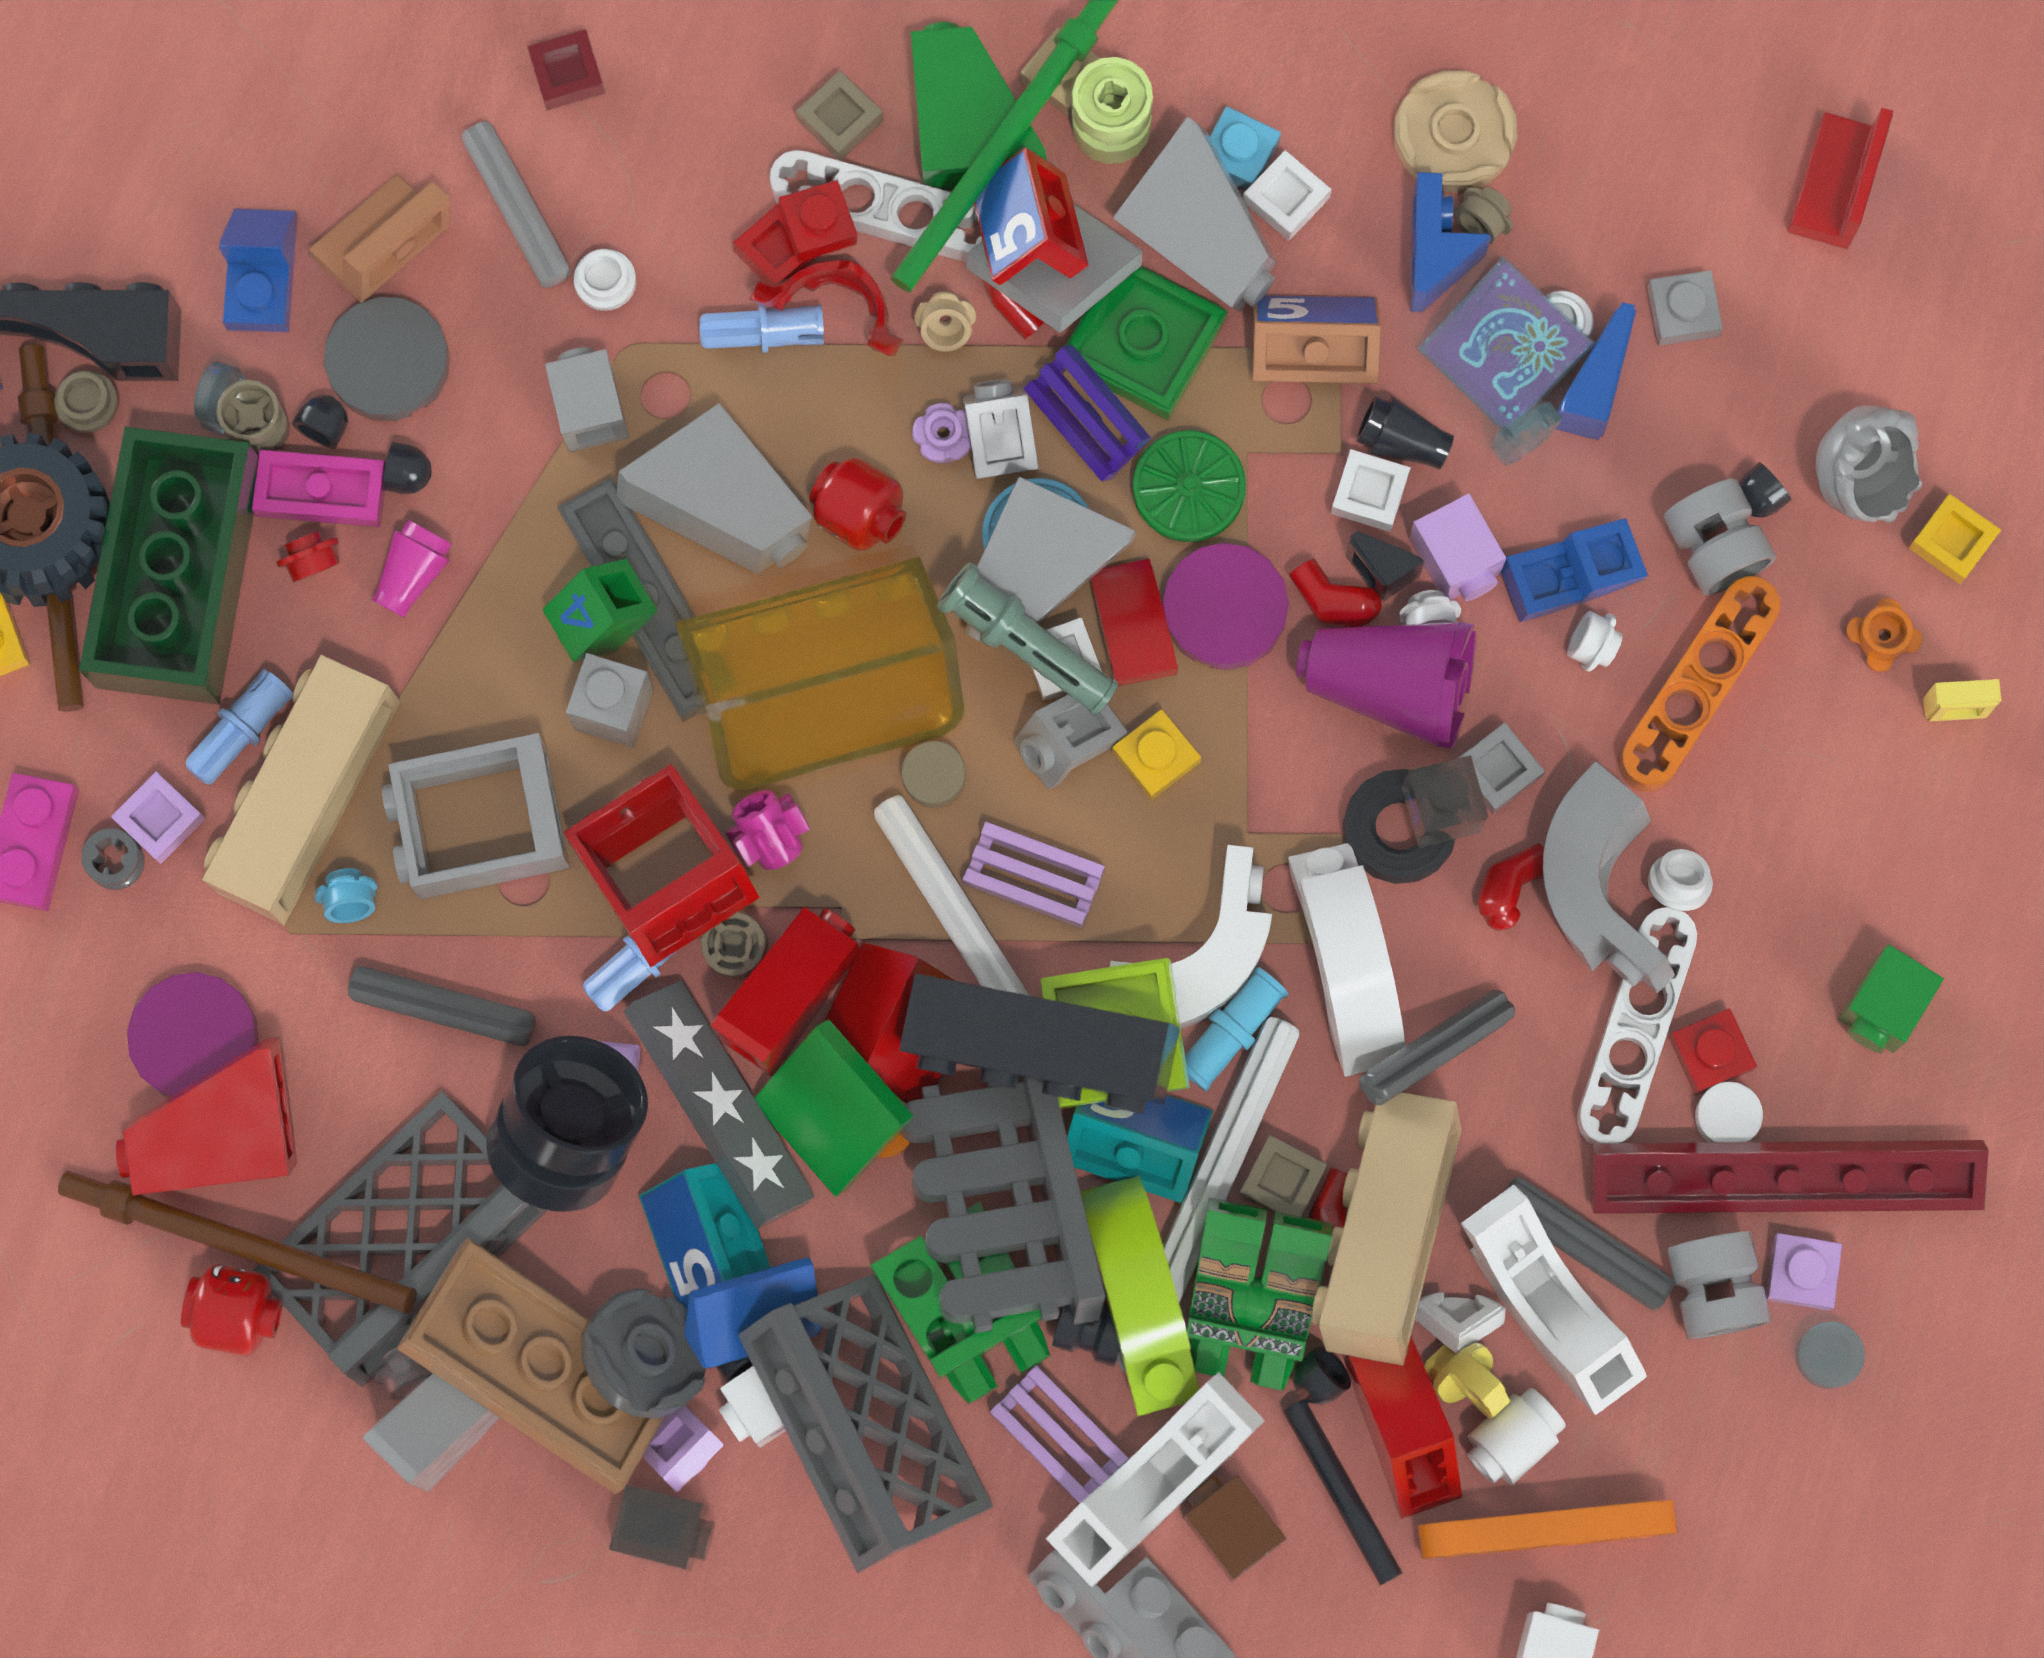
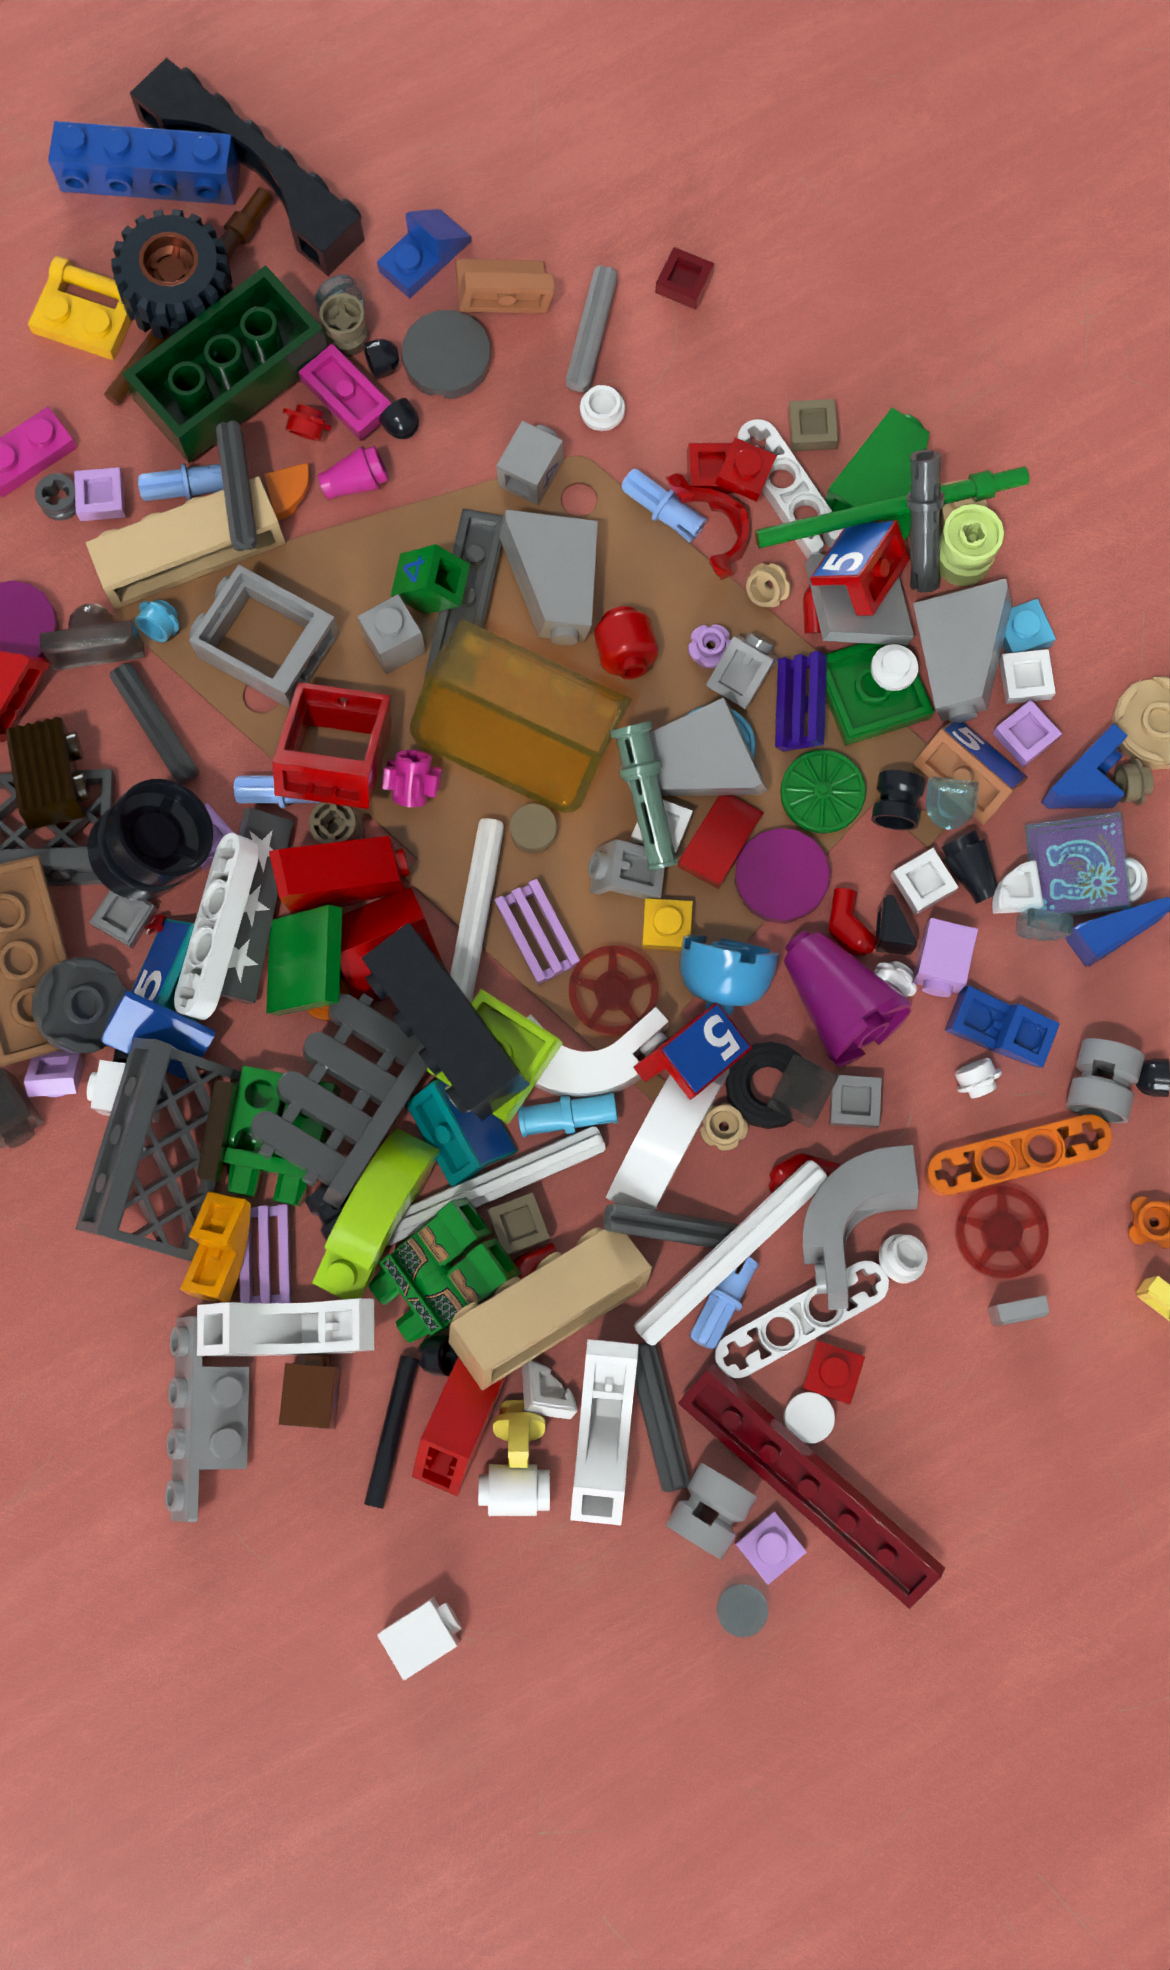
camera: 40 degrees right, 0 degrees up
dark tan plate [55,371,119,433] -> none
orange beam [1418,1500,1678,1559] -> none
green brick [1838,944,1945,1053] -> none
none -> dark brown brick [5,717,90,830]
none -> clear smoke tile [39,603,145,671]
none -> light grey tile [89,890,158,949]
none -> red piece [144,914,166,934]
none -> white beam [174,833,259,1020]
none -> light orange slope [180,1192,251,1303]
none -> dark brown tile [197,1080,239,1183]
none -> dark grey axle [216,421,258,551]
none -> orange tile [263,463,311,521]
none -> clear red wheel [568,946,659,1036]
none -> panel [633,1003,752,1100]
none -> white axle [634,1160,827,1346]
none -> dark azure cylinder [680,935,779,1015]
none -> light blue axle [690,1257,759,1350]
none -> tan plate [700,1103,748,1151]
none -> white plate [871,644,918,691]
none -> black wheel [871,770,925,831]
none -> dark grey pin [906,450,944,592]
none -> clear light blue tile [926,777,979,829]
none -> clear red wheel [955,1186,1049,1279]
none -> light grey tile [988,1295,1050,1327]
none -> lavender plate [992,700,1062,768]
none -> white tile [992,861,1044,914]

